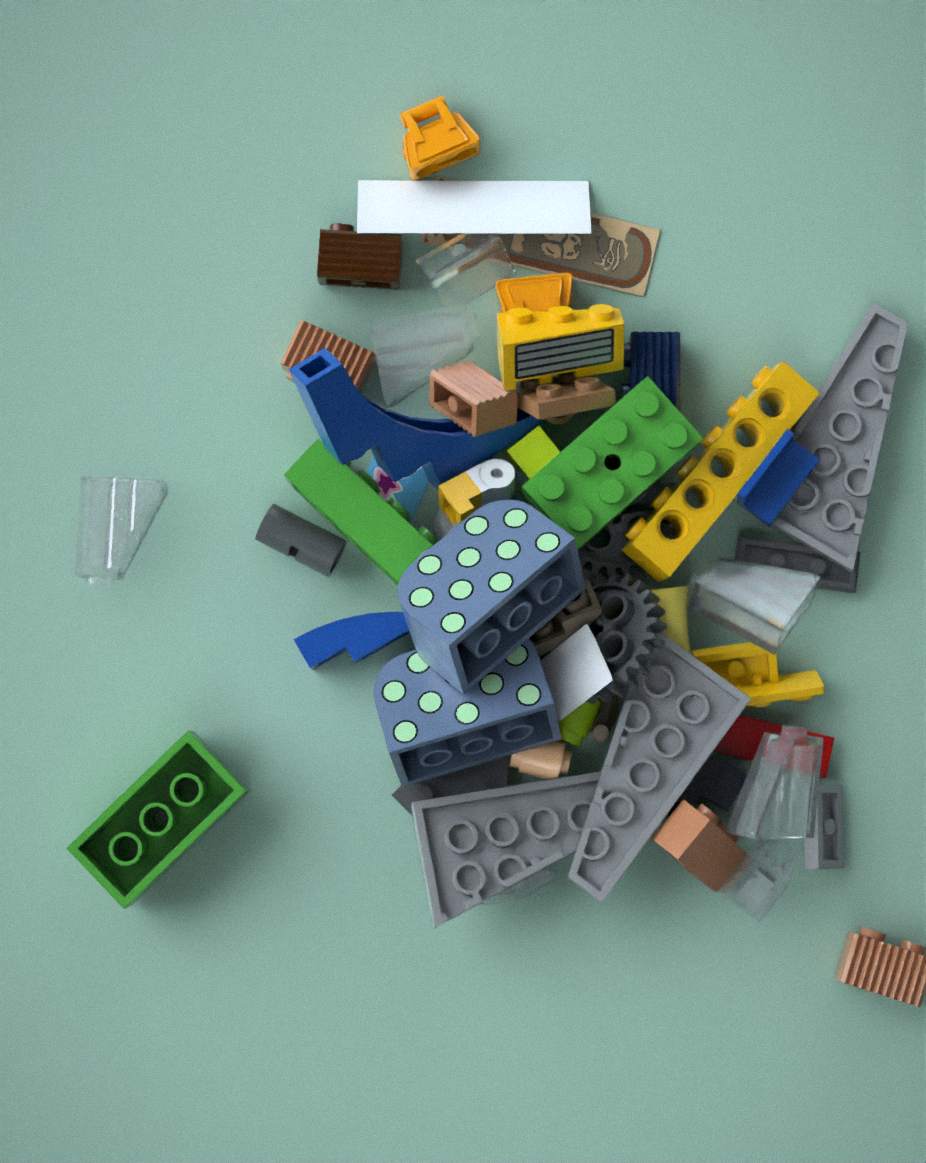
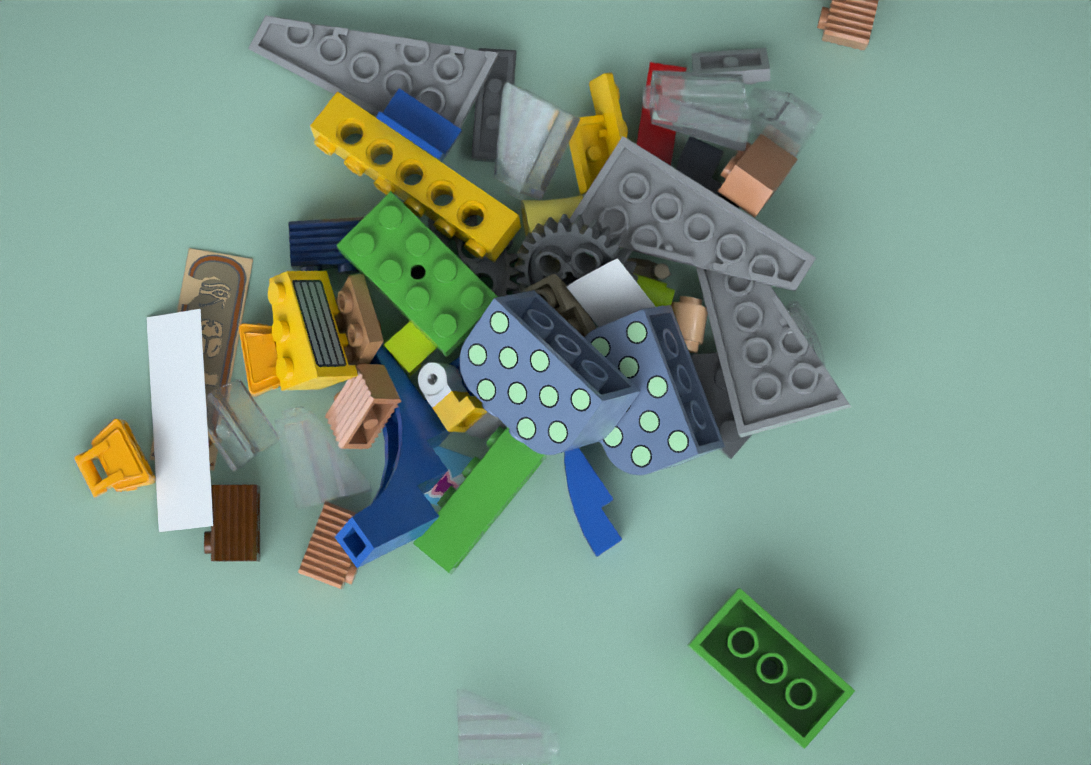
camera: 95 degrees left, 0 degrees up
dark grey pin [255,504,347,577] -> none

